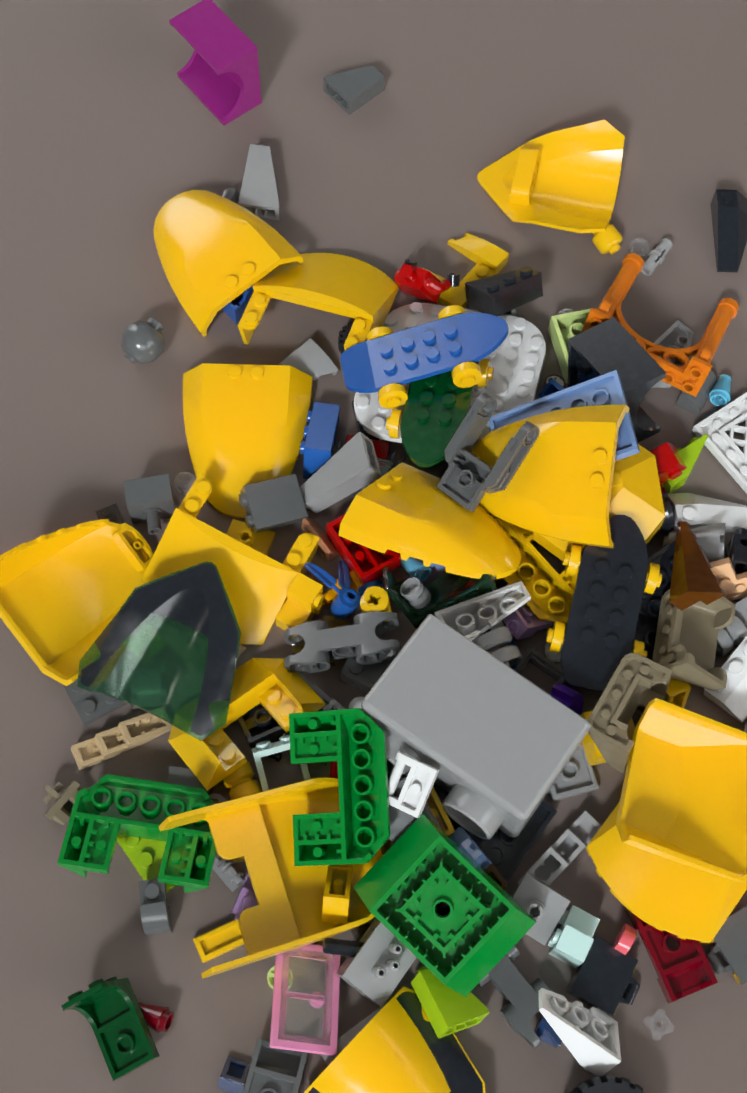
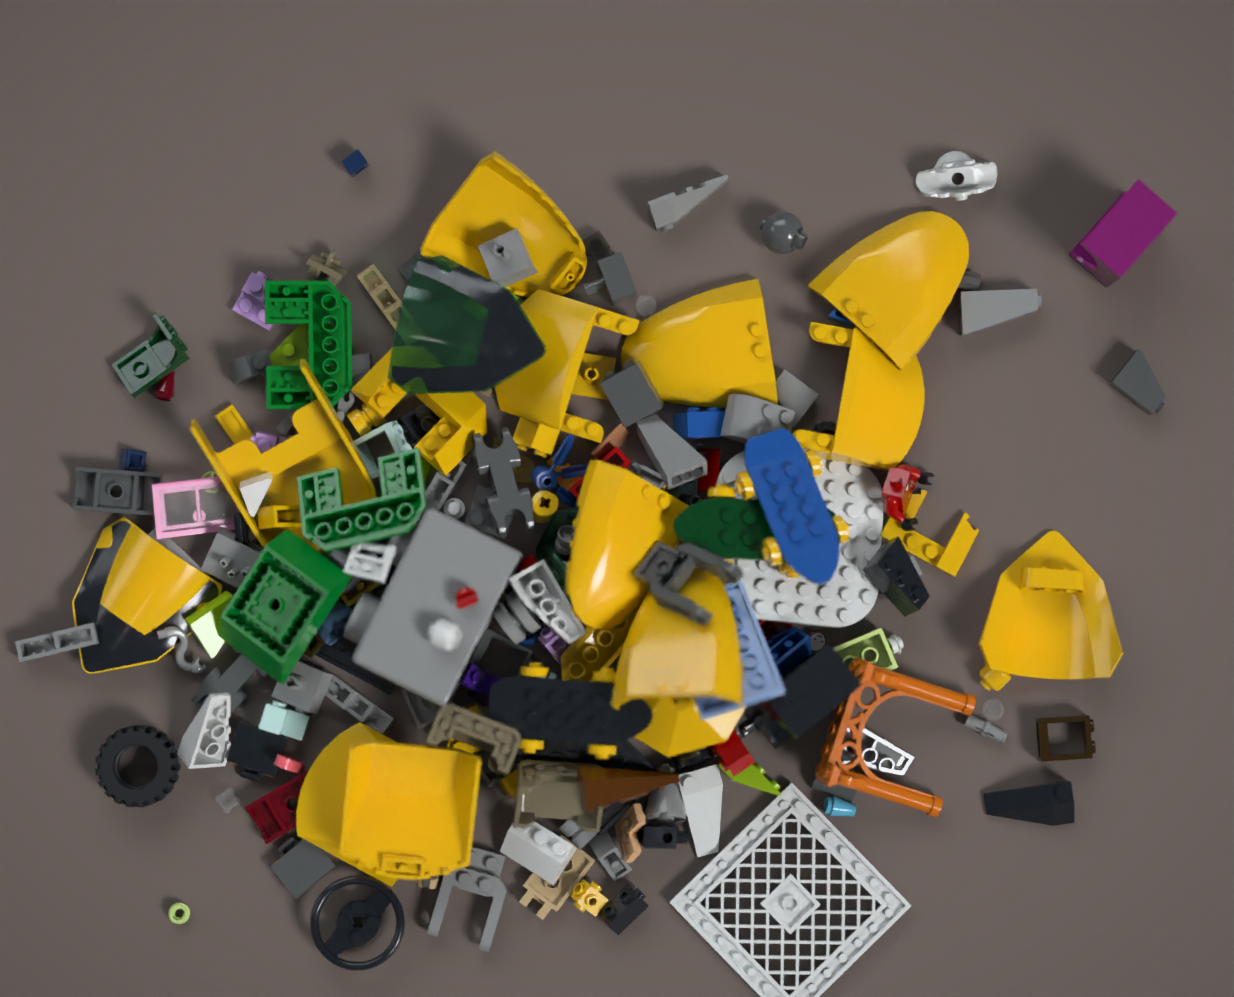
camera: 80 degrees right, 20 degrees up
none -> light grey animal [157,626,206,673]
none -> lavender plate [232,271,273,331]
none -> white slope [240,472,272,517]
none -> white head [428,619,462,651]
none -> red plate [455,587,479,610]
none -> light grey brick [478,228,538,288]
none -> light grey wedge [647,175,728,232]
none -> light grey brick [720,394,795,444]
none -> white piece [916,151,997,201]
none -> dark brown window [1035,715,1096,762]

